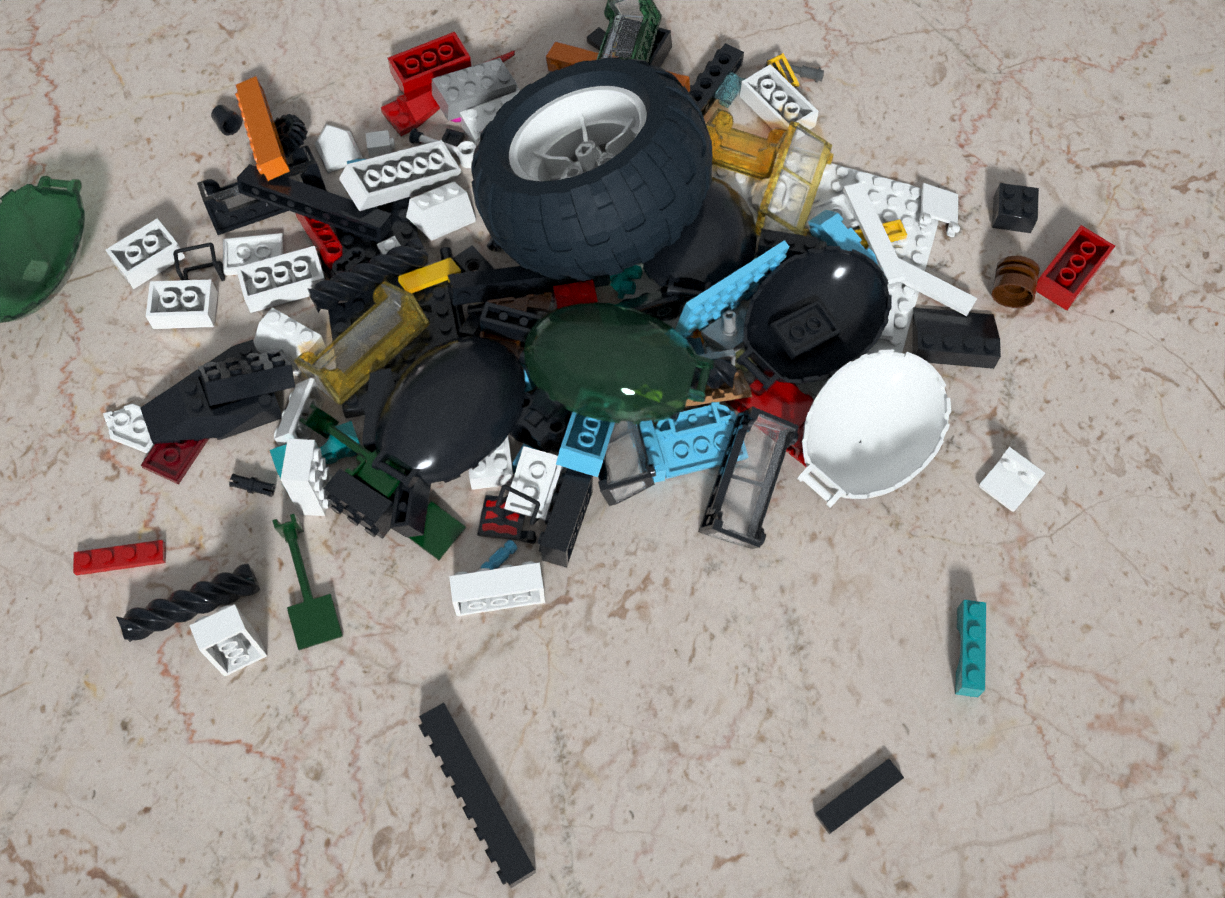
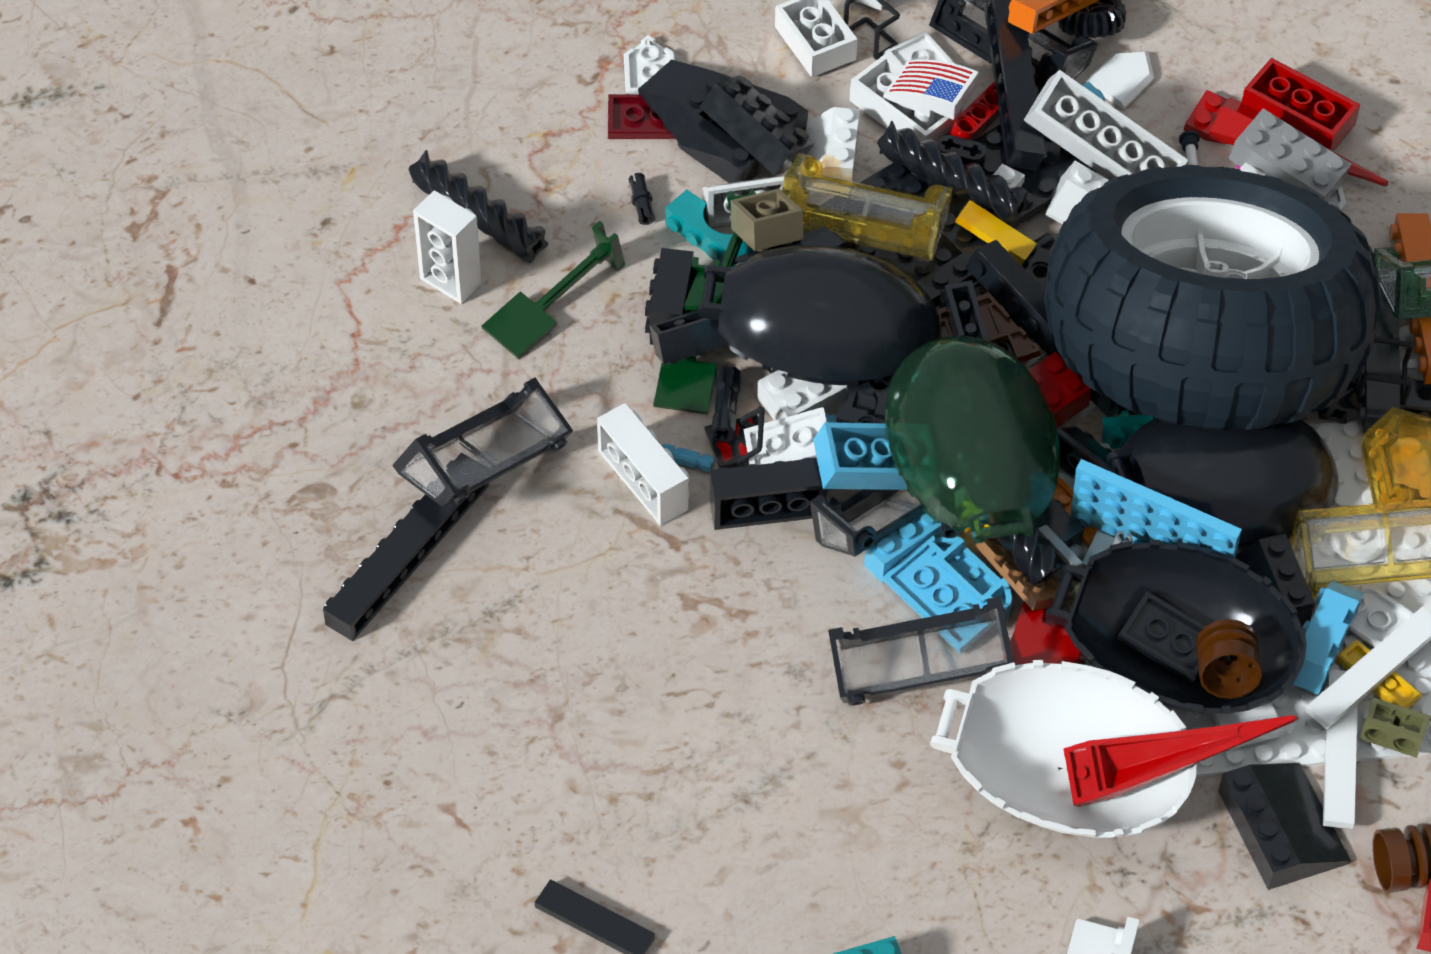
camera: 65 degrees right, 10 degrees down
red plate [73,540,166,576] -> none
white brick [281,439,333,516] -> none
white brick [366,130,395,158] -> none
none -> clear windscreen [392,377,573,507]
none -> black axle [711,366,741,443]
none -> dark tan brick [731,189,804,251]
none -> white slope [883,59,979,120]
none -> red plate [1063,715,1299,807]
none -> reddish brown wheel [1196,619,1262,699]
none -> olive brick [1360,697,1430,758]

